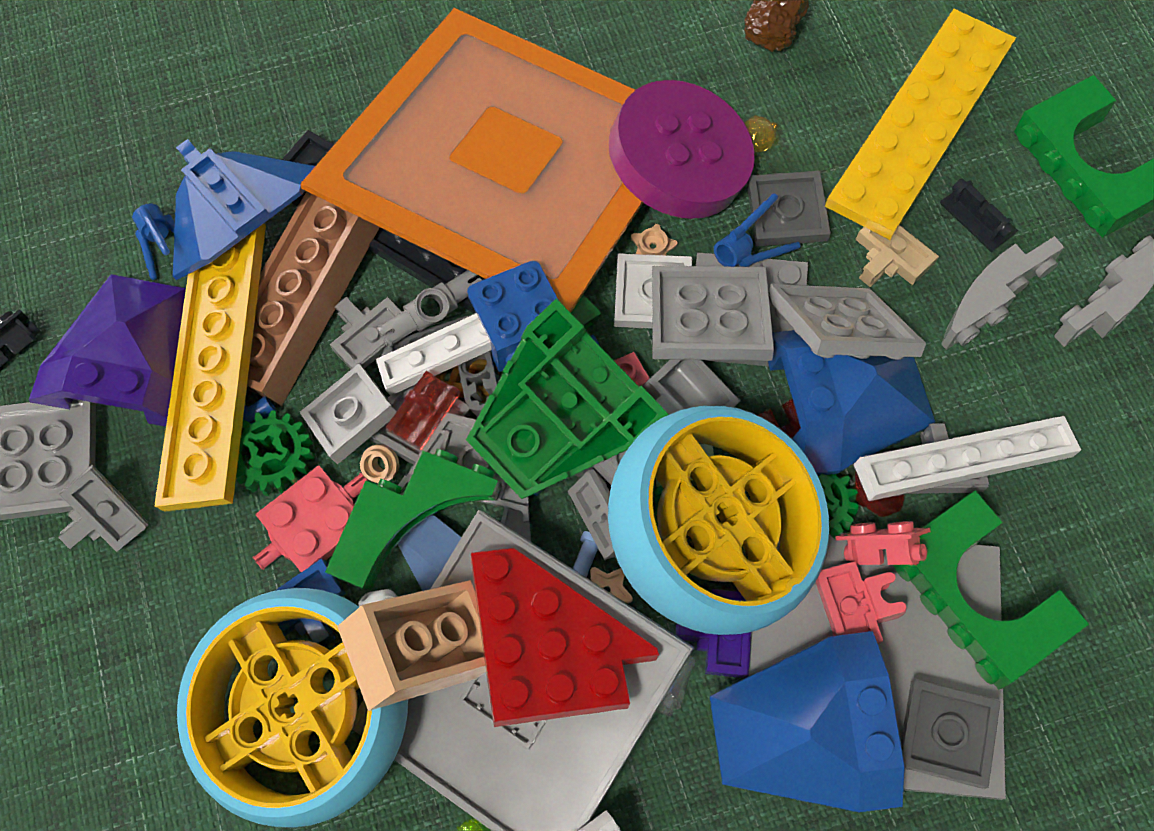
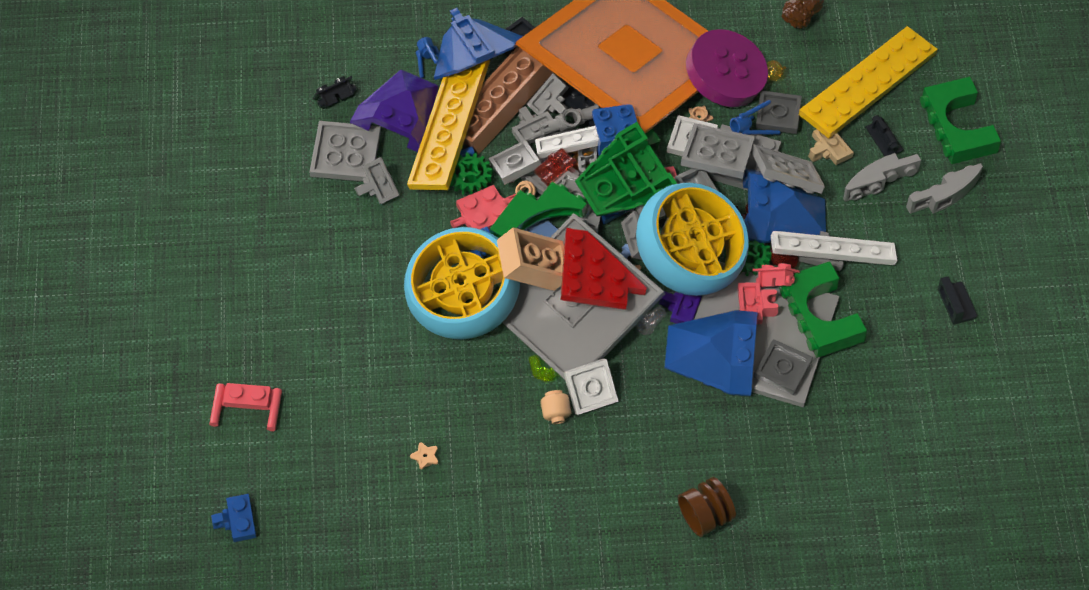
camera: 10 degrees right, 10 degrees down
none -> light grey hinge [527,73,569,115]

